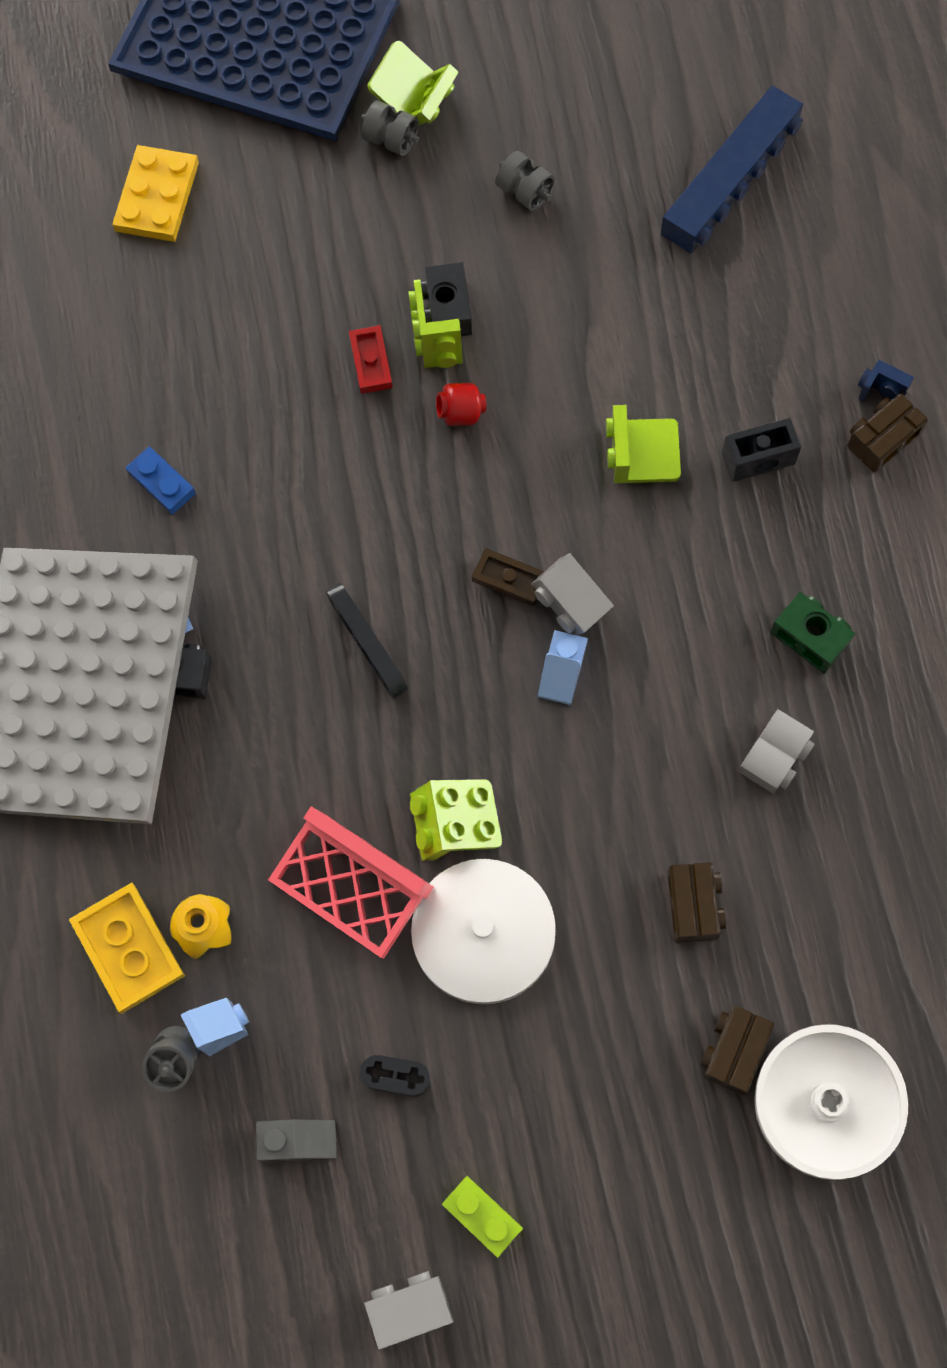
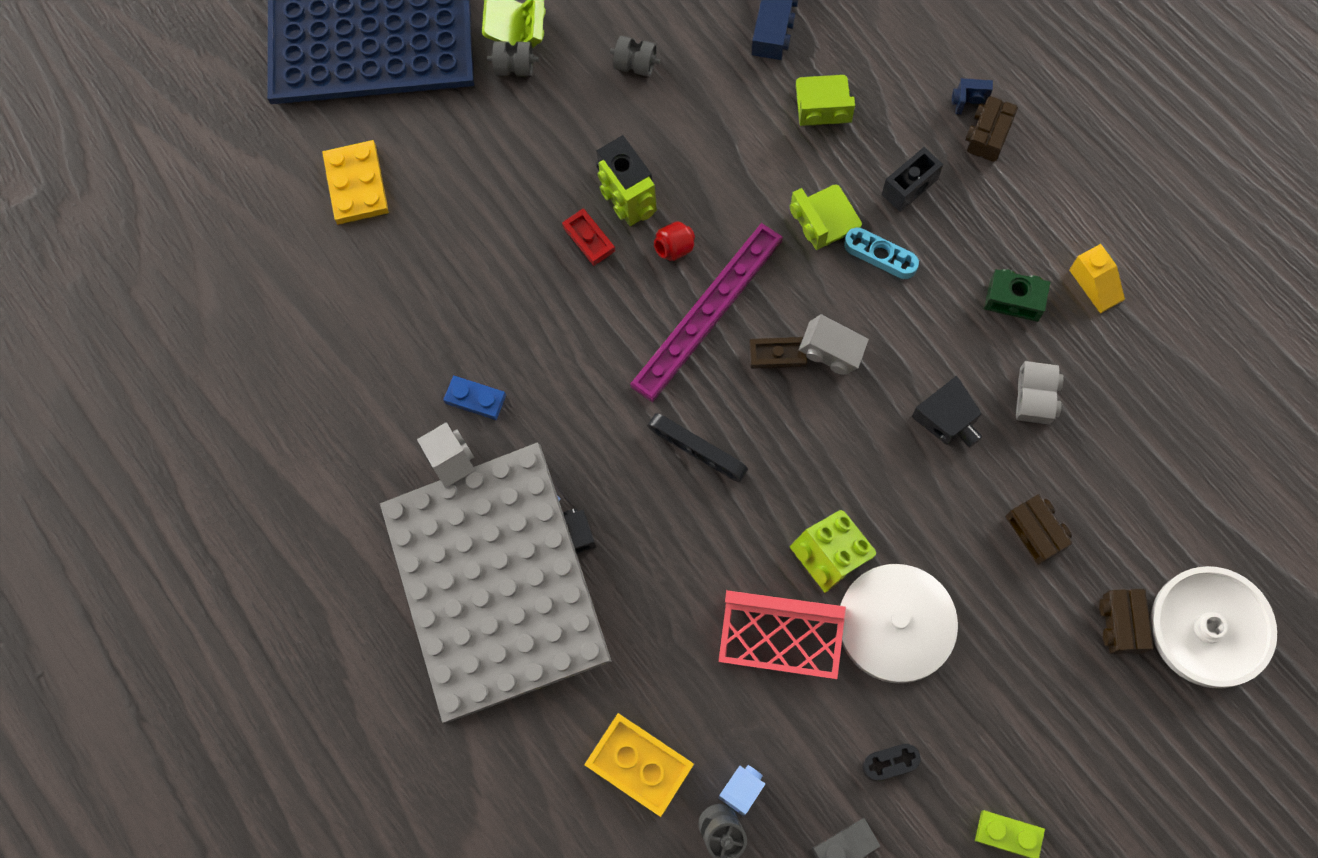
camera: 25 degrees left, 0 degrees up
yellow piece [170,894,231,959] -> none
light blue slope [538,630,588,706] -> none
none -> light grey brick [417,422,475,488]
none -> magenta tile [630,223,783,403]
none -> lime bracket [796,75,855,126]
none -> medium azure beam [844,228,919,279]
none -> black torso [912,376,982,448]
none -> yellow slope [1069,244,1125,314]

